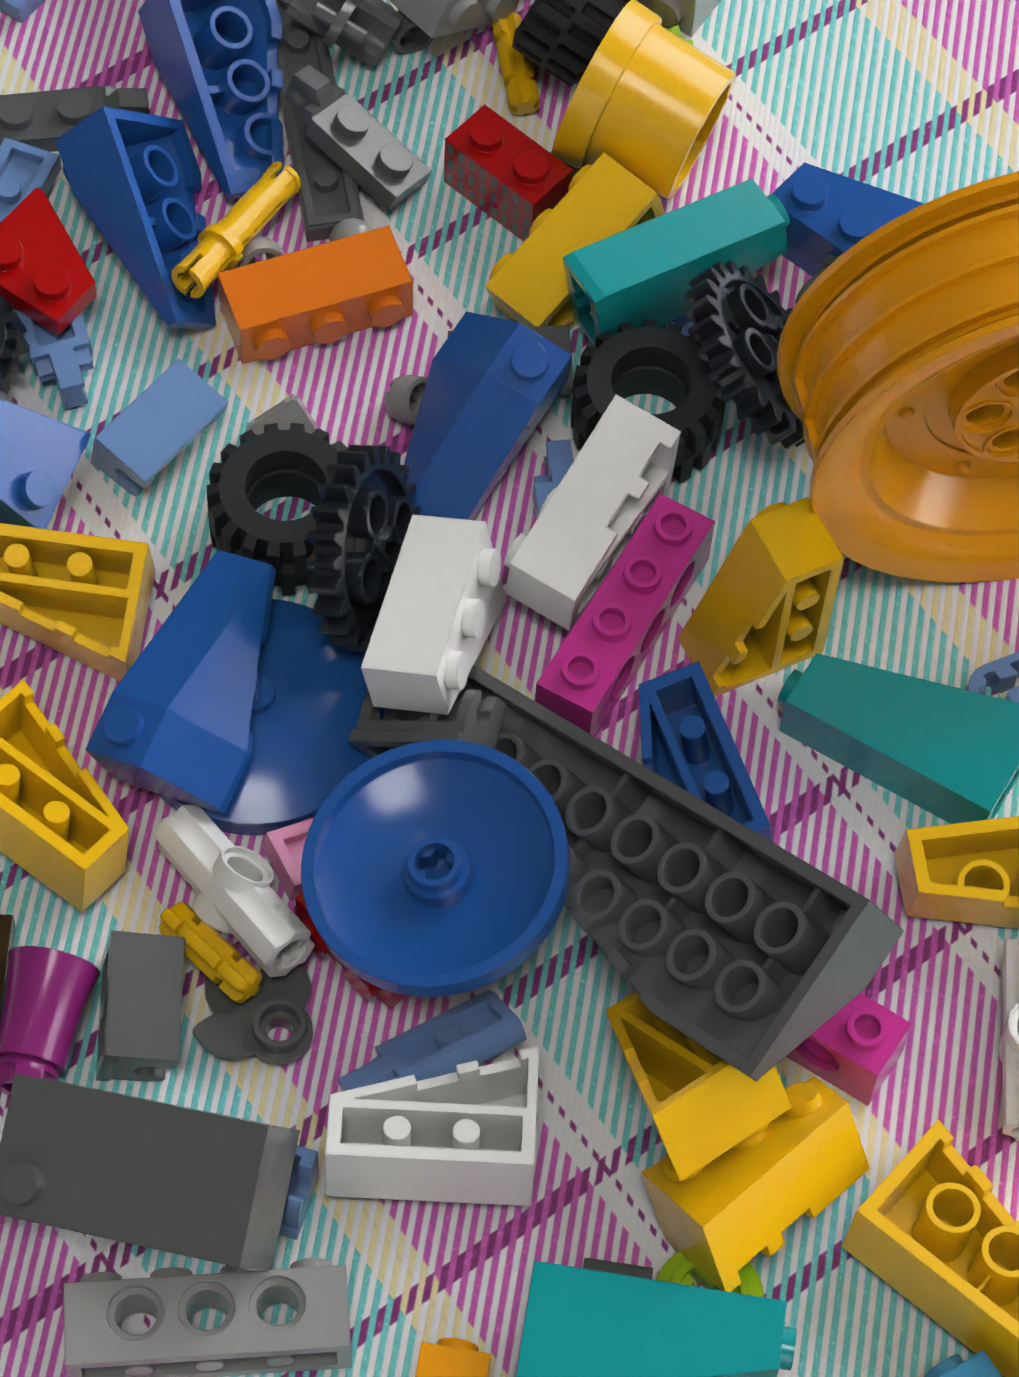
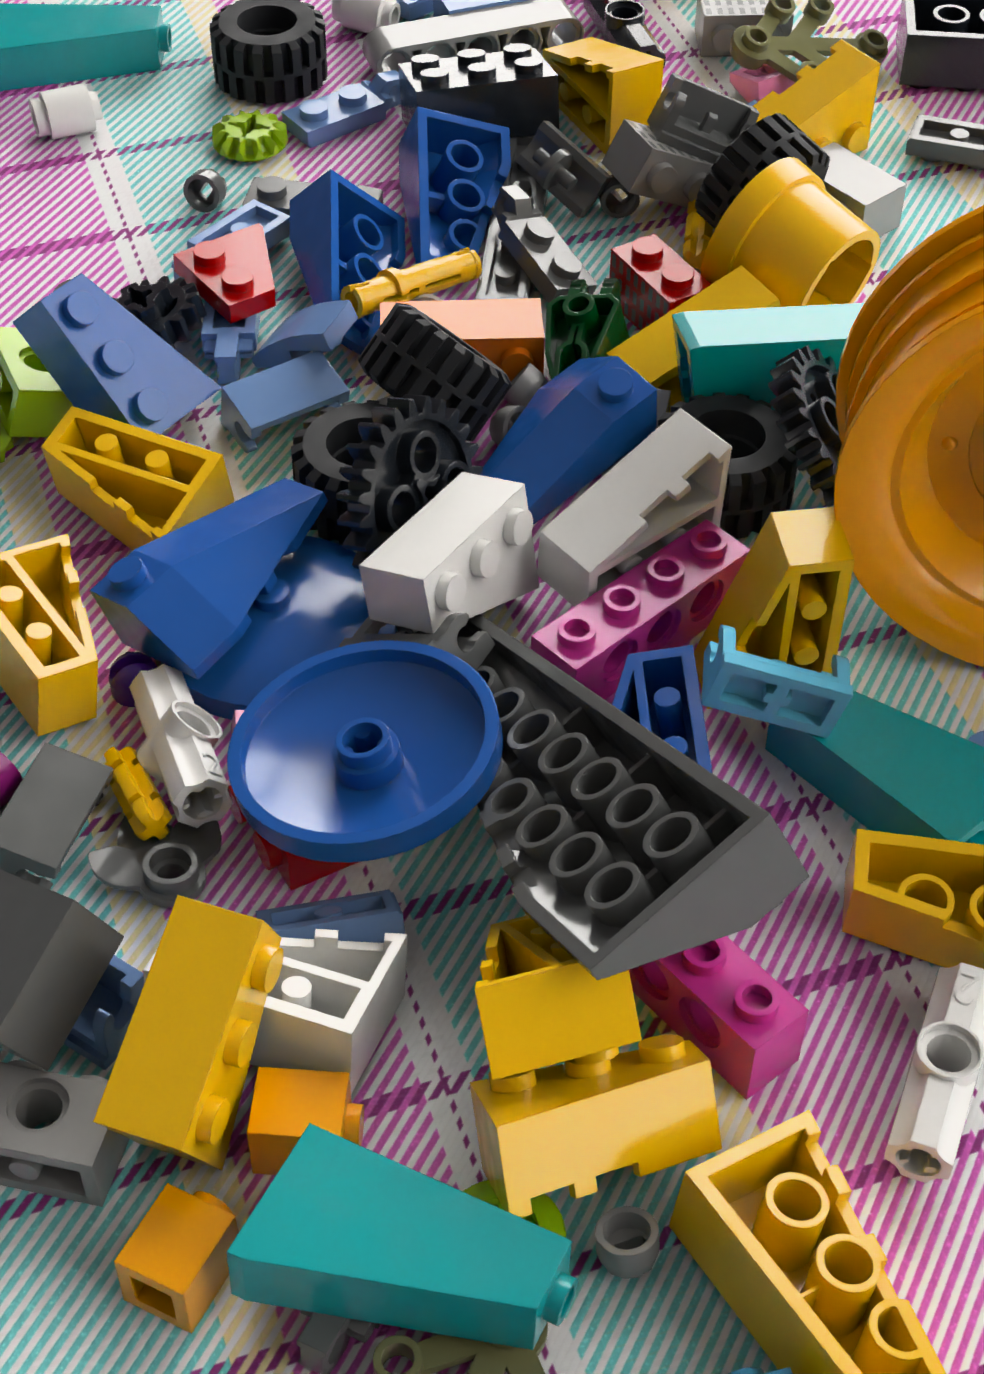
camera: 20 degrees right, 15 degrees down
none -> yellow wedge [93,895,284,1170]
none -> dark purple hinge [109,652,158,707]
none -> light orange brick [247,1067,364,1175]
none -> medium blue slope [251,300,358,368]
none -> black tyre [358,303,512,441]
none -> light grey hinge [504,362,548,407]
none -> dark green hinge [545,278,630,380]
none -> light grey hinge [595,1206,660,1279]
none -> medium azure hinge [702,624,853,738]

